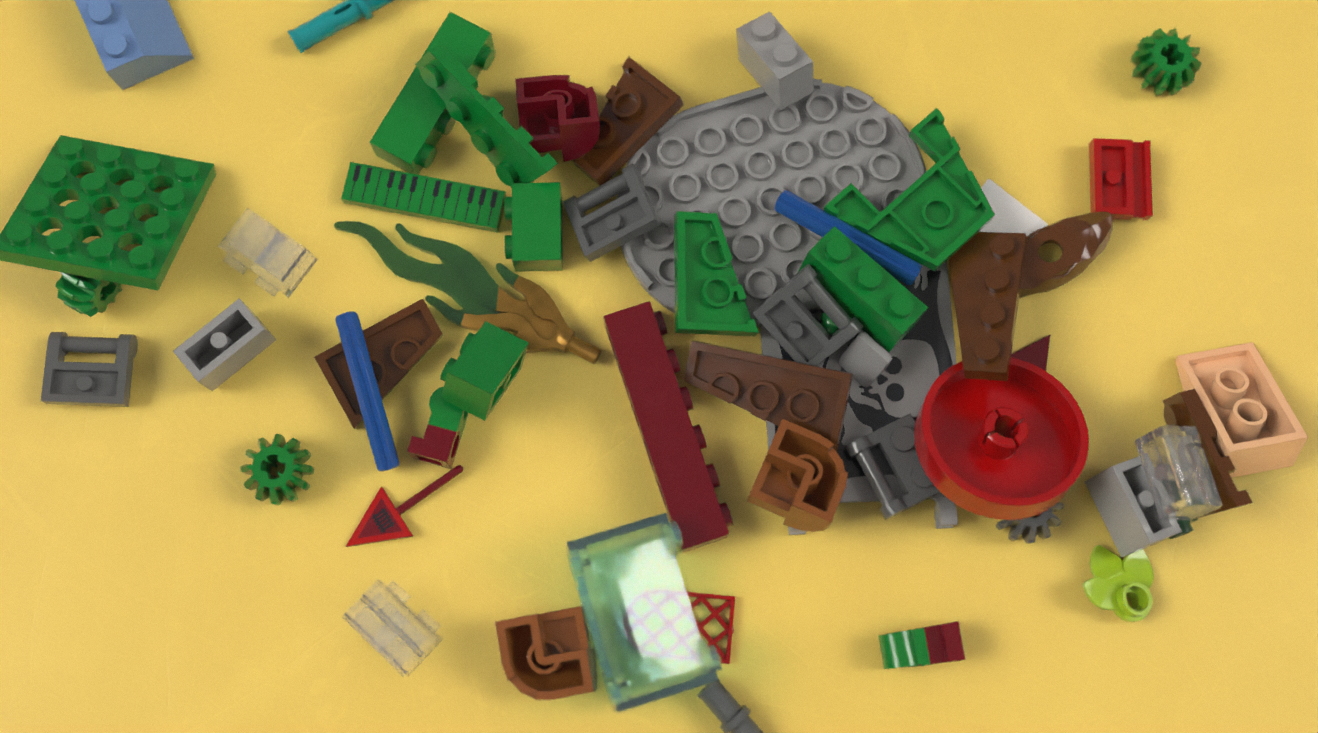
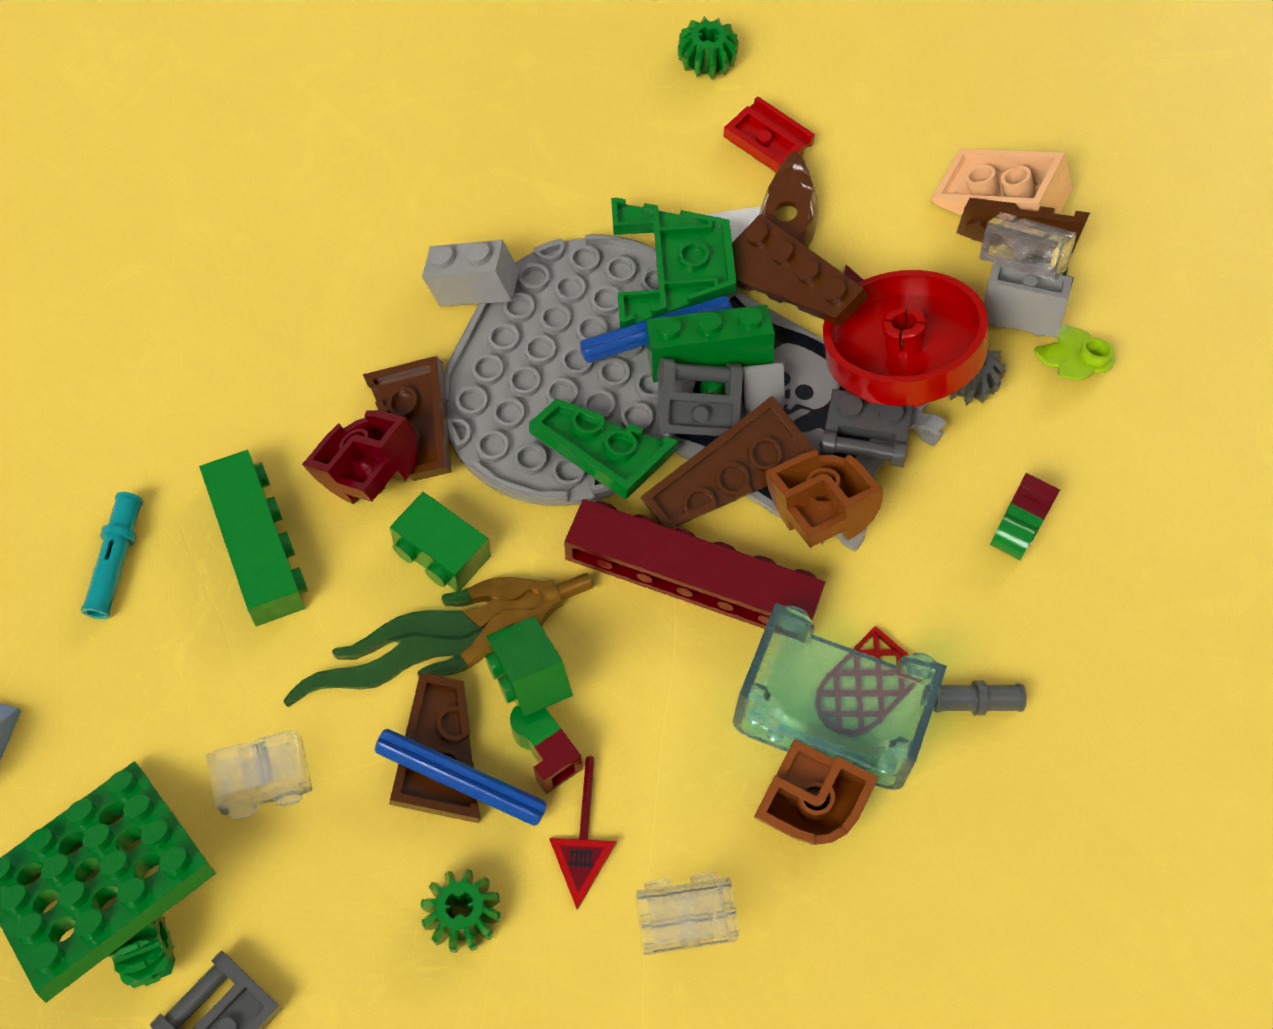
camera: 50 degrees left, 15 degrees down
light grey brick [173,299,276,391] -> none
green tile [341,162,506,233] -> none
green wing [415,43,558,189] -> none
dark grey plate [563,163,661,262] -> none

